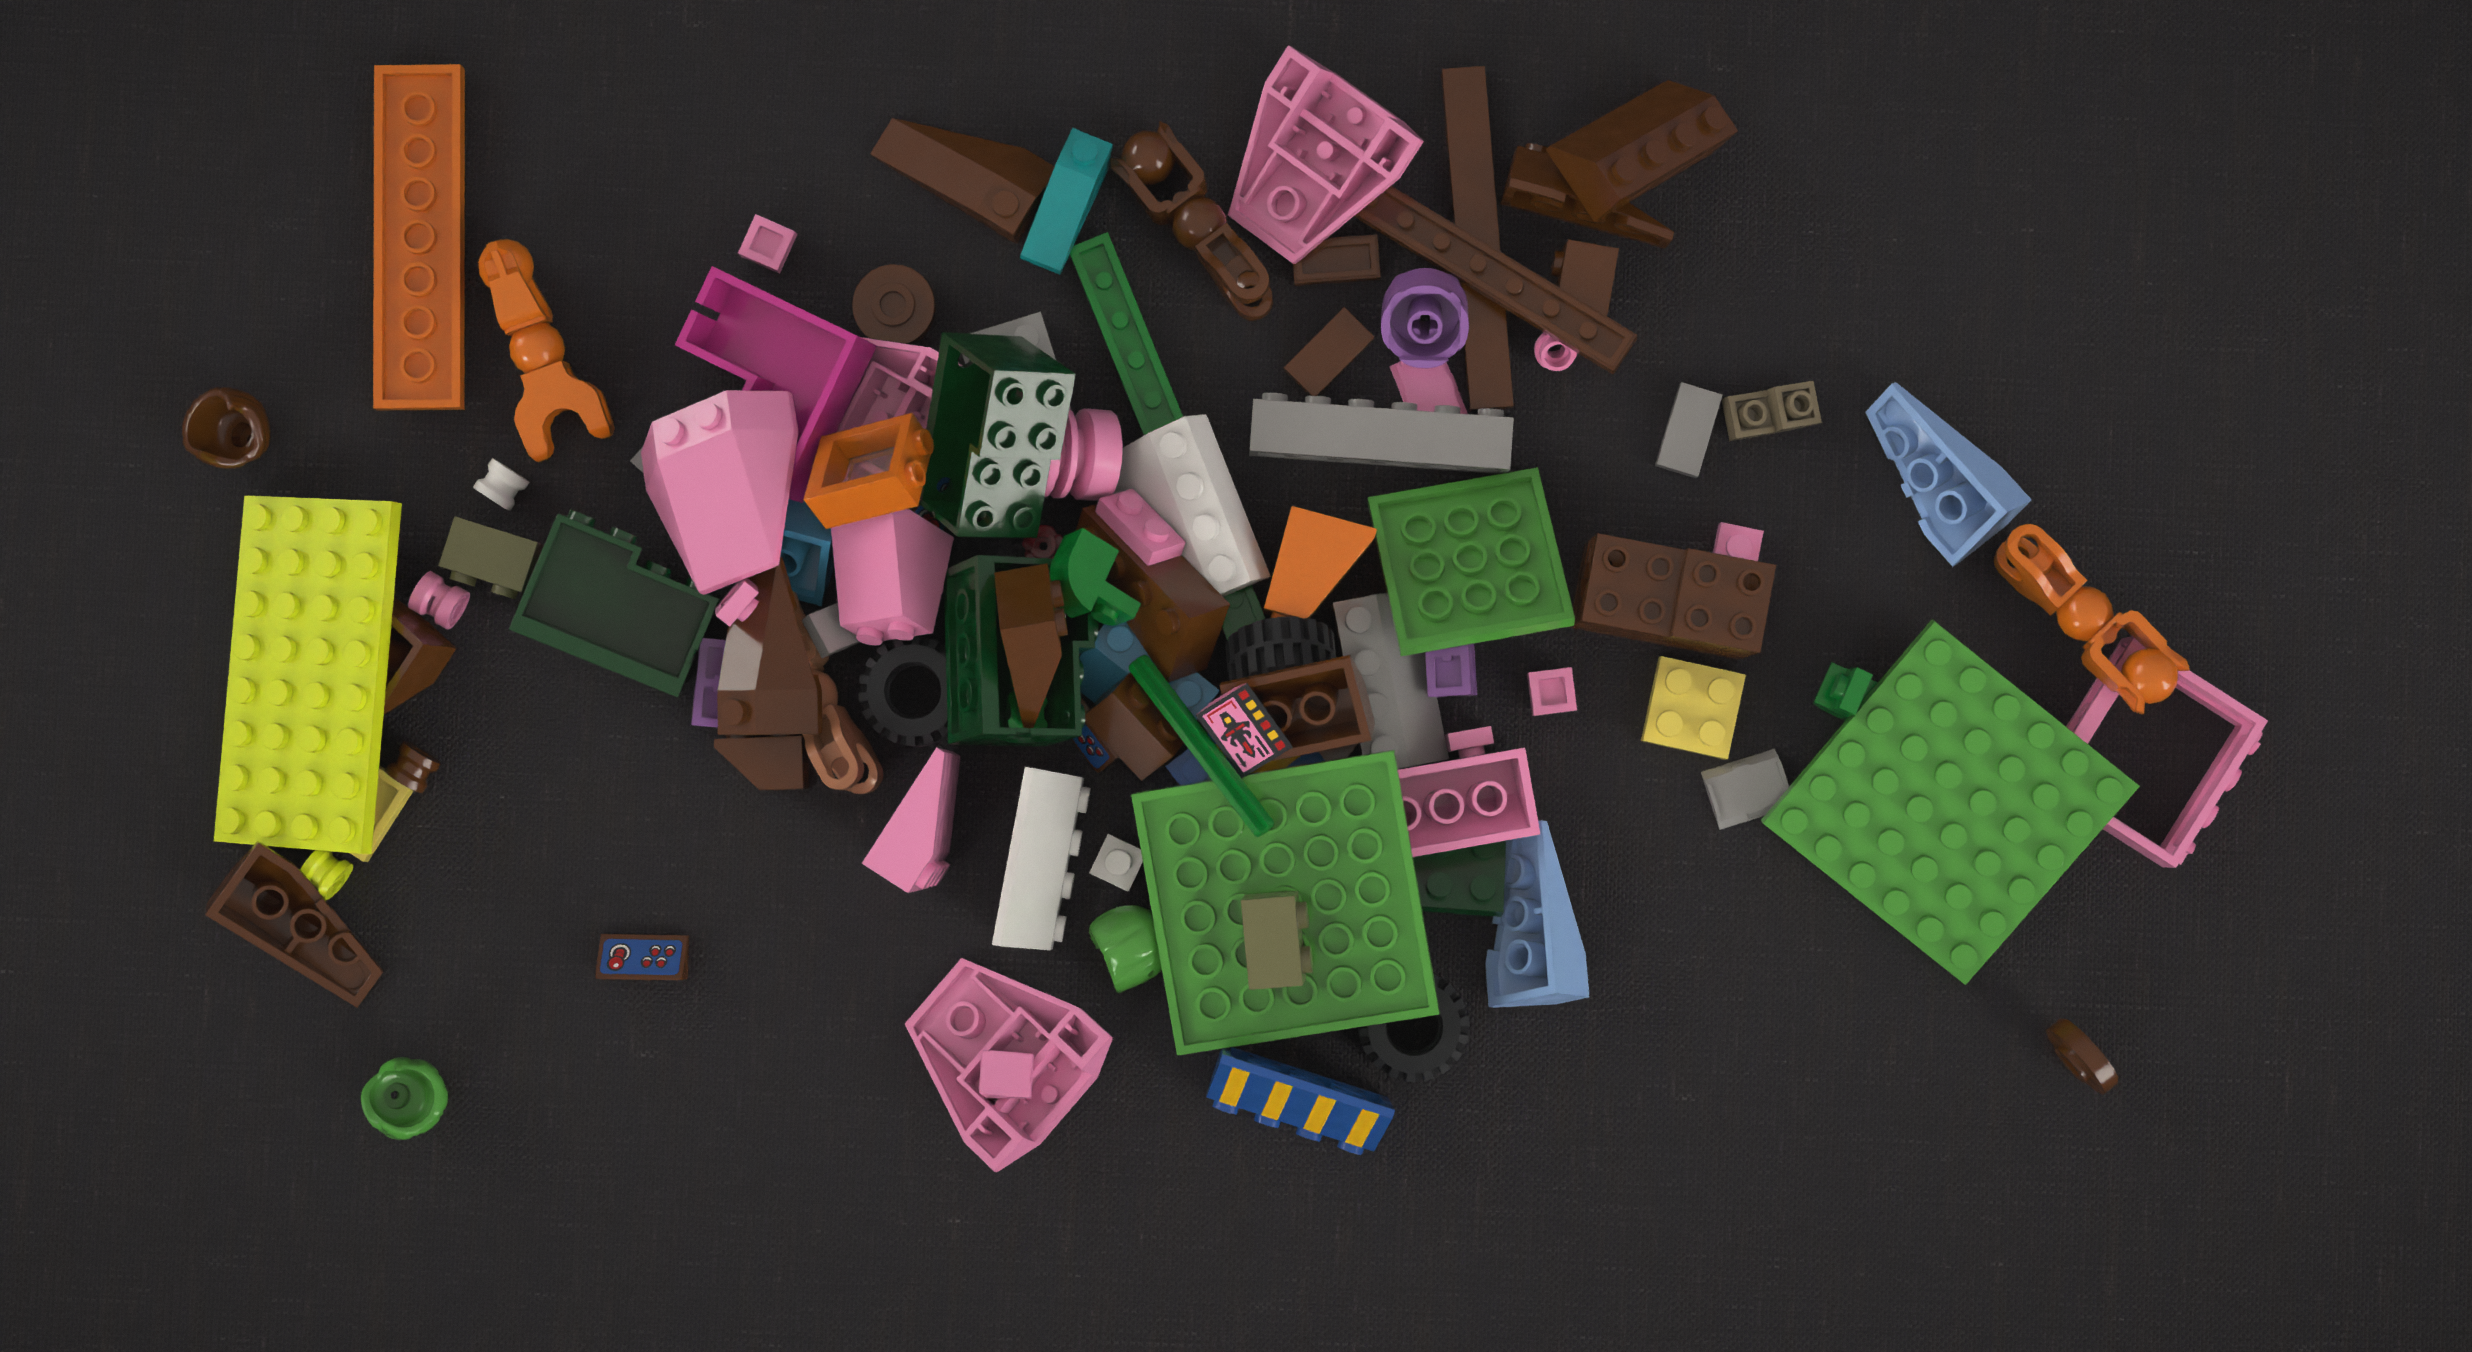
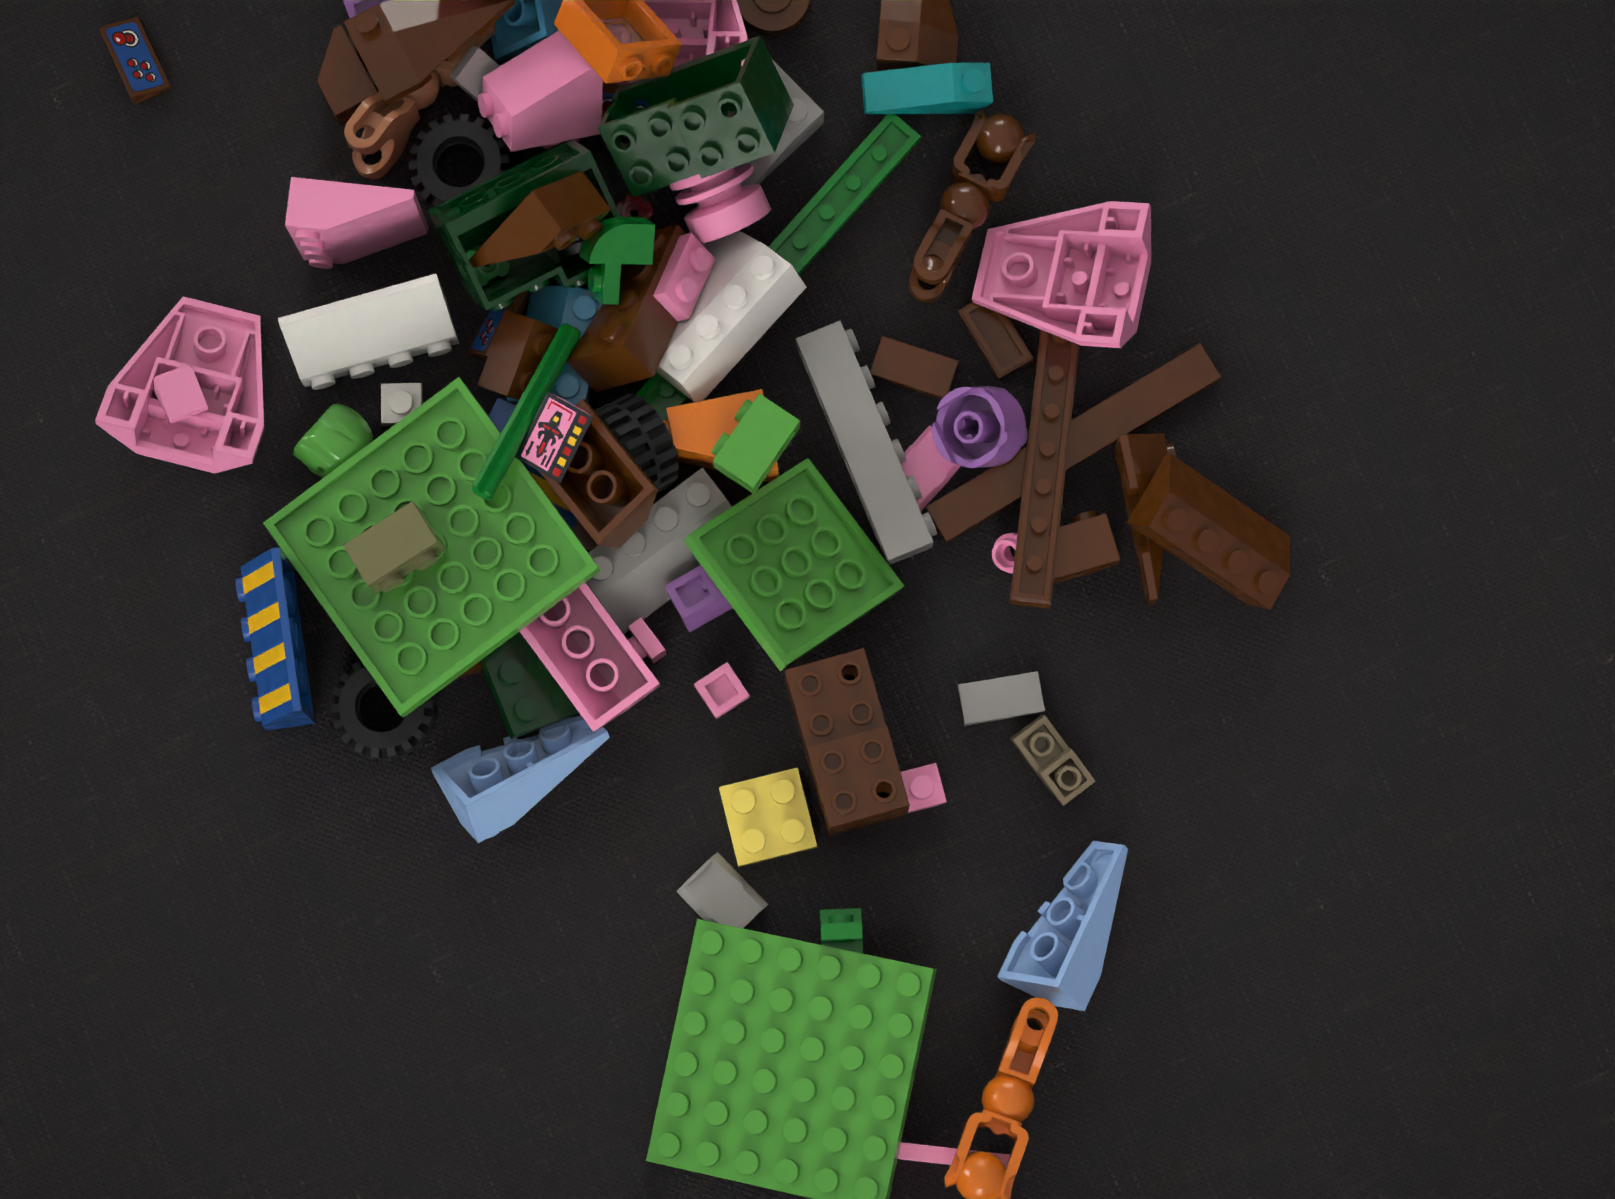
camera: 70 degrees right, 5 degrees down
none -> bright green brick [711,393,800,494]

